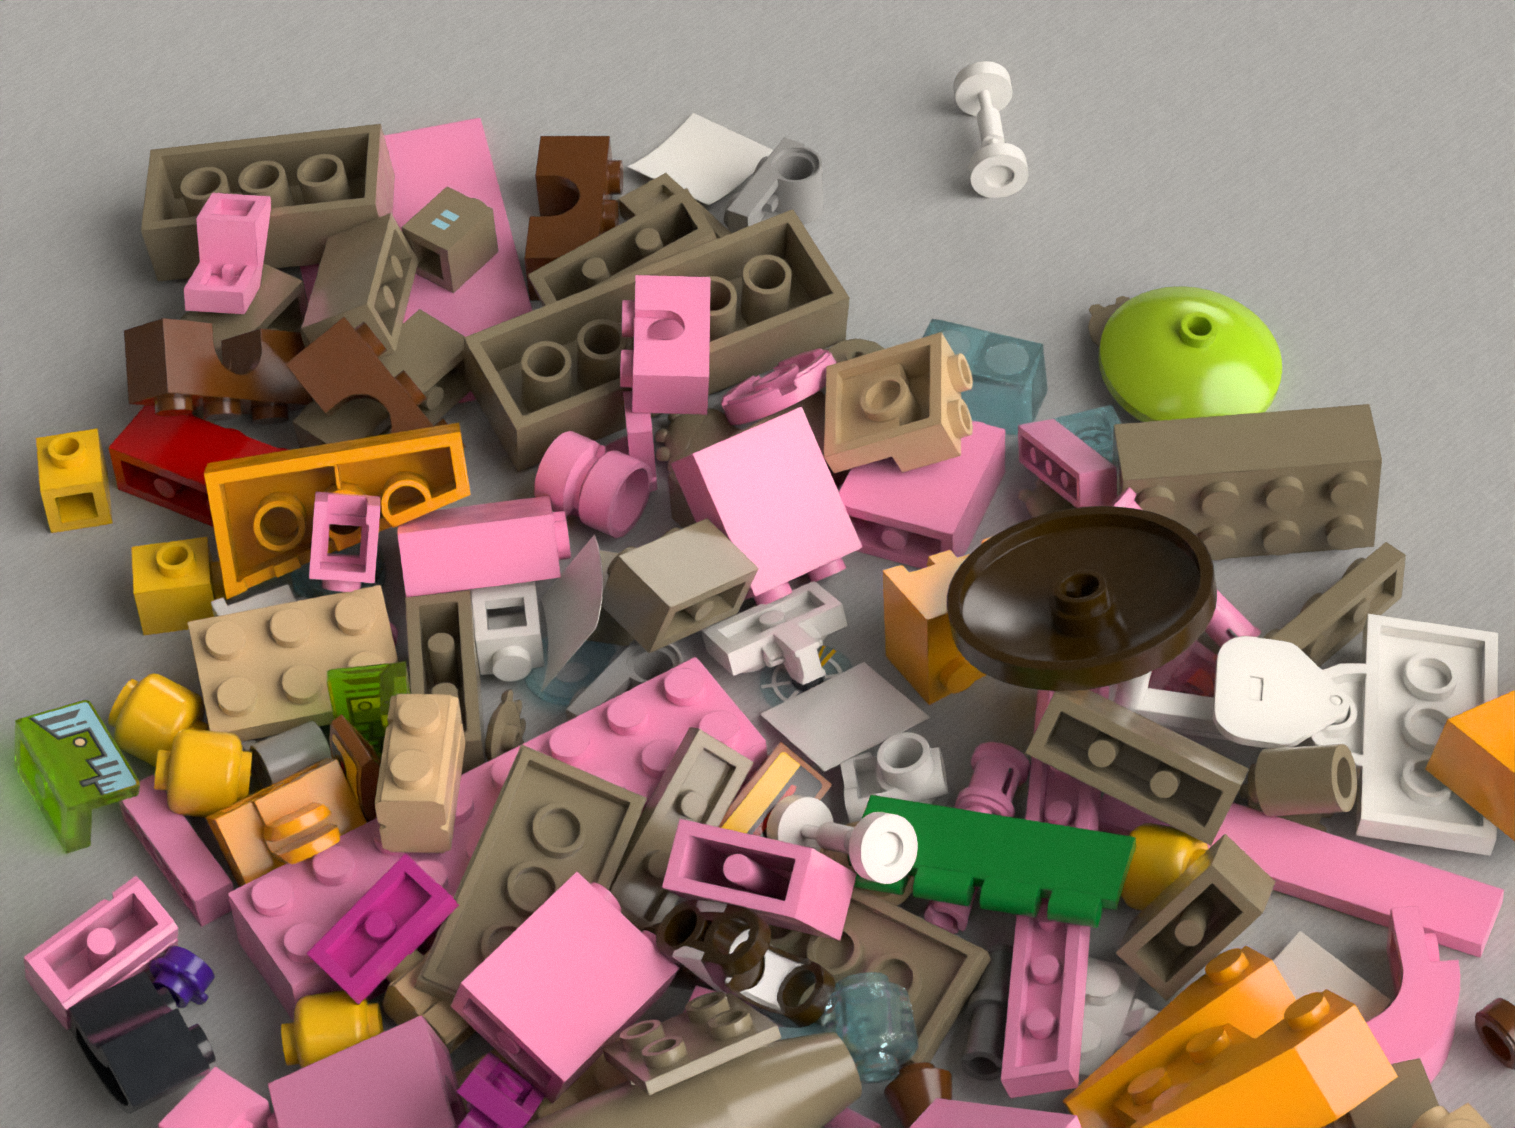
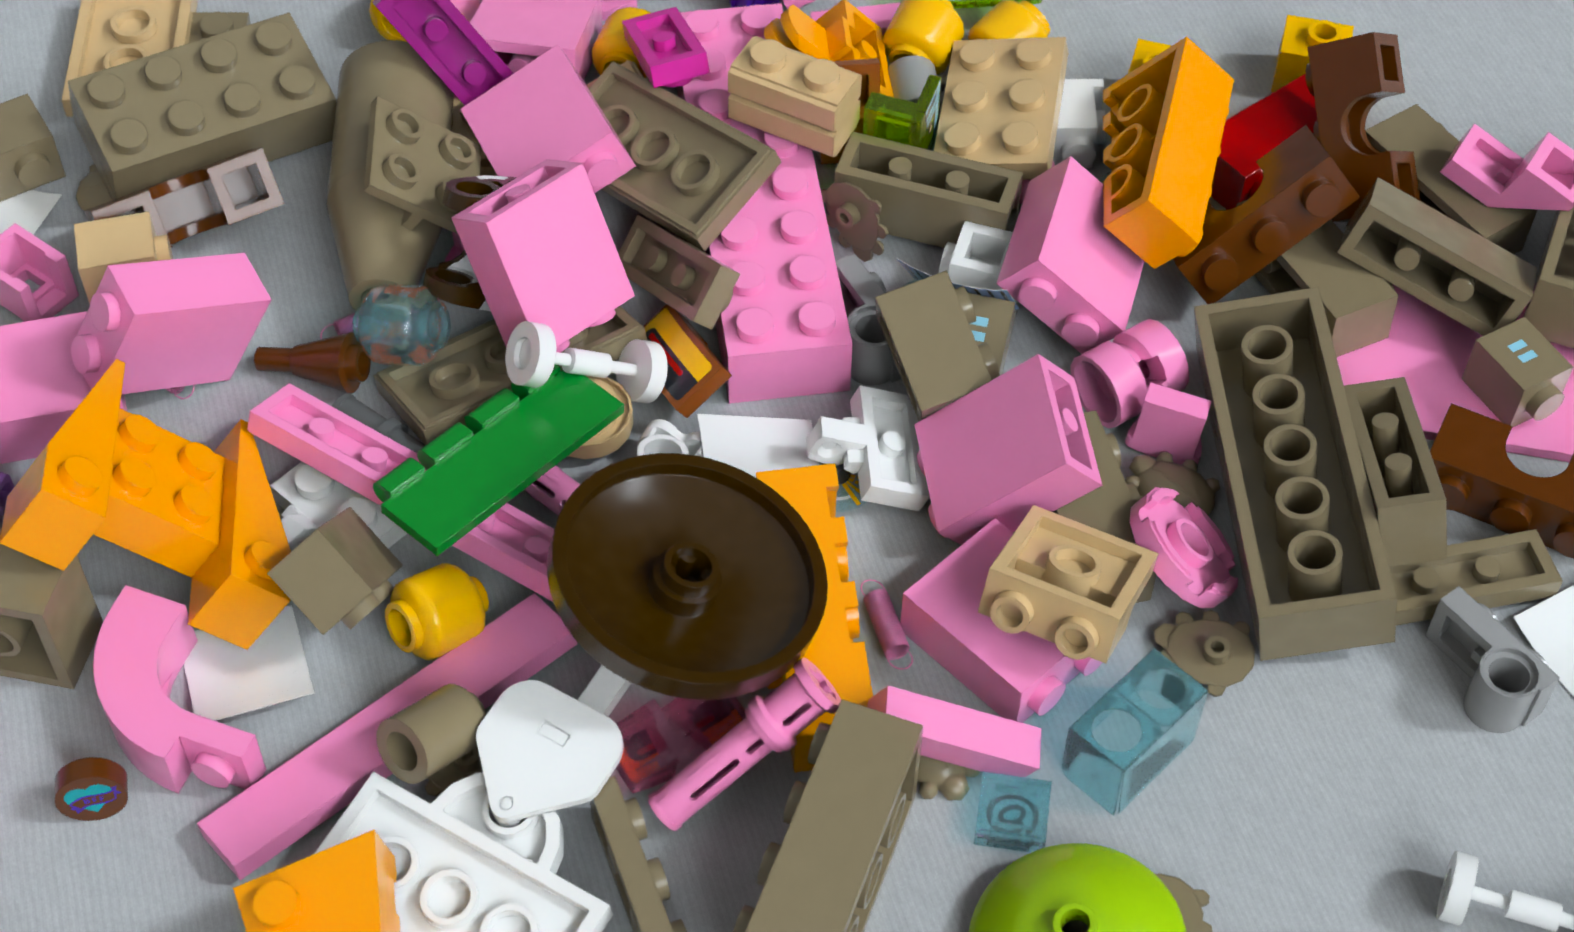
camera: 110 degrees right, 5 degrees up
bright pink window [309,492,380,592] -> none
bright pink brick [620,275,710,415] -> none
dark tan brick [1025,689,1249,846] -> none

